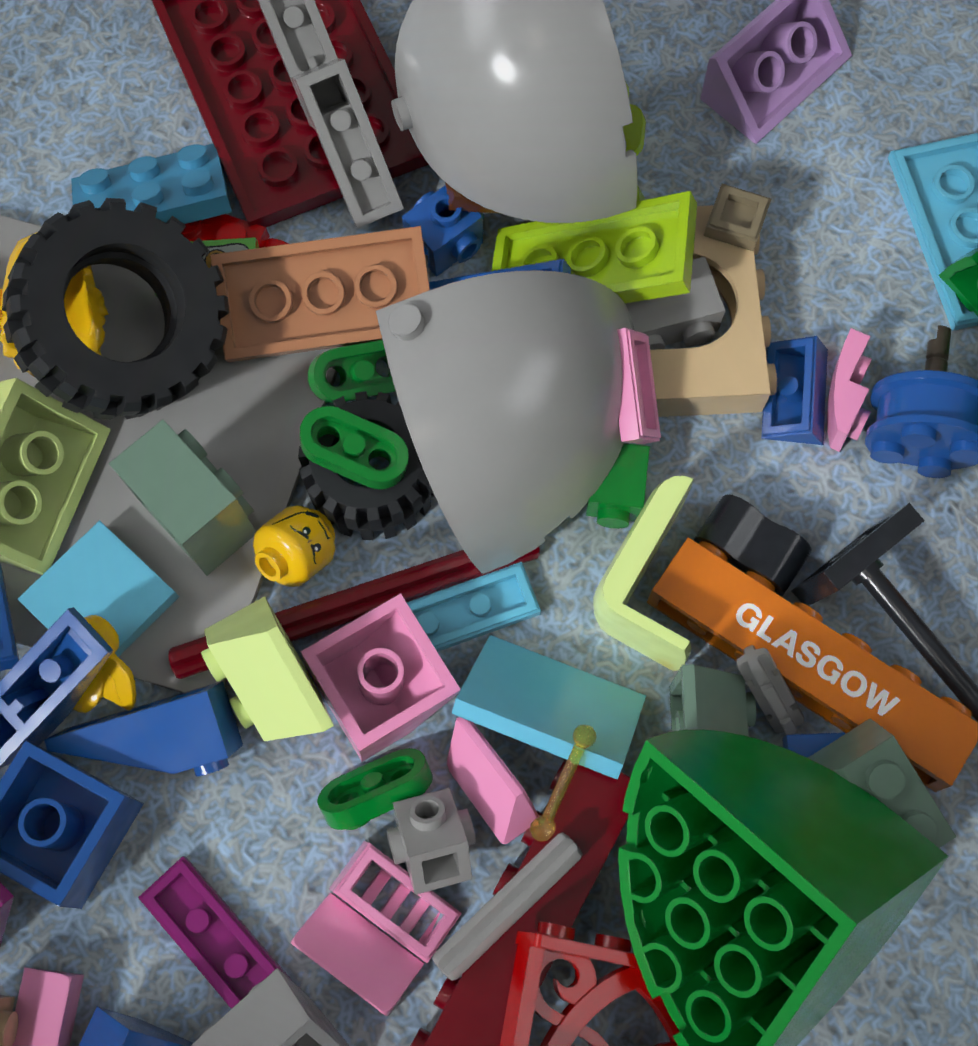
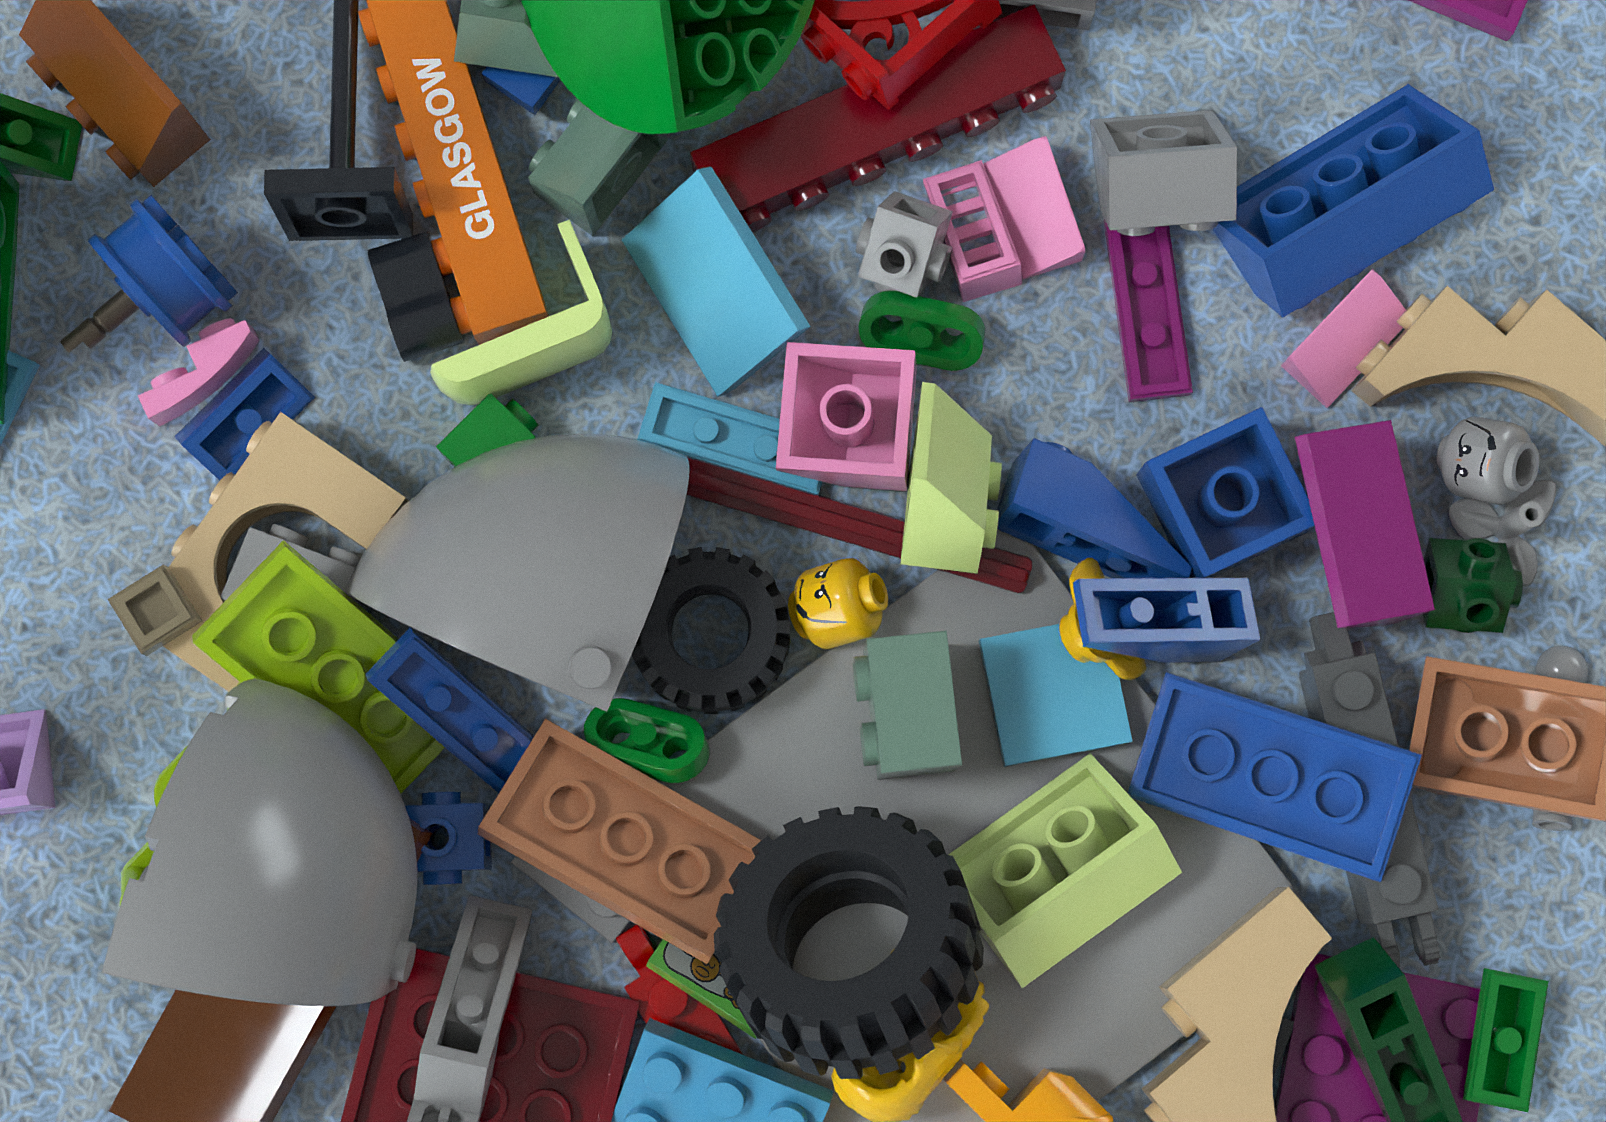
camera: 145 degrees left, 10 degrees up
green plate [300,406,409,489] -> none
light grey axle [433,833,582,981] -> none
bright pink slope [447,717,539,844] -> none
clear yellow hinge [530,724,596,842] -> none
bright pink tile [617,328,661,444] -> none
light grey axle [736,645,804,735] -> none

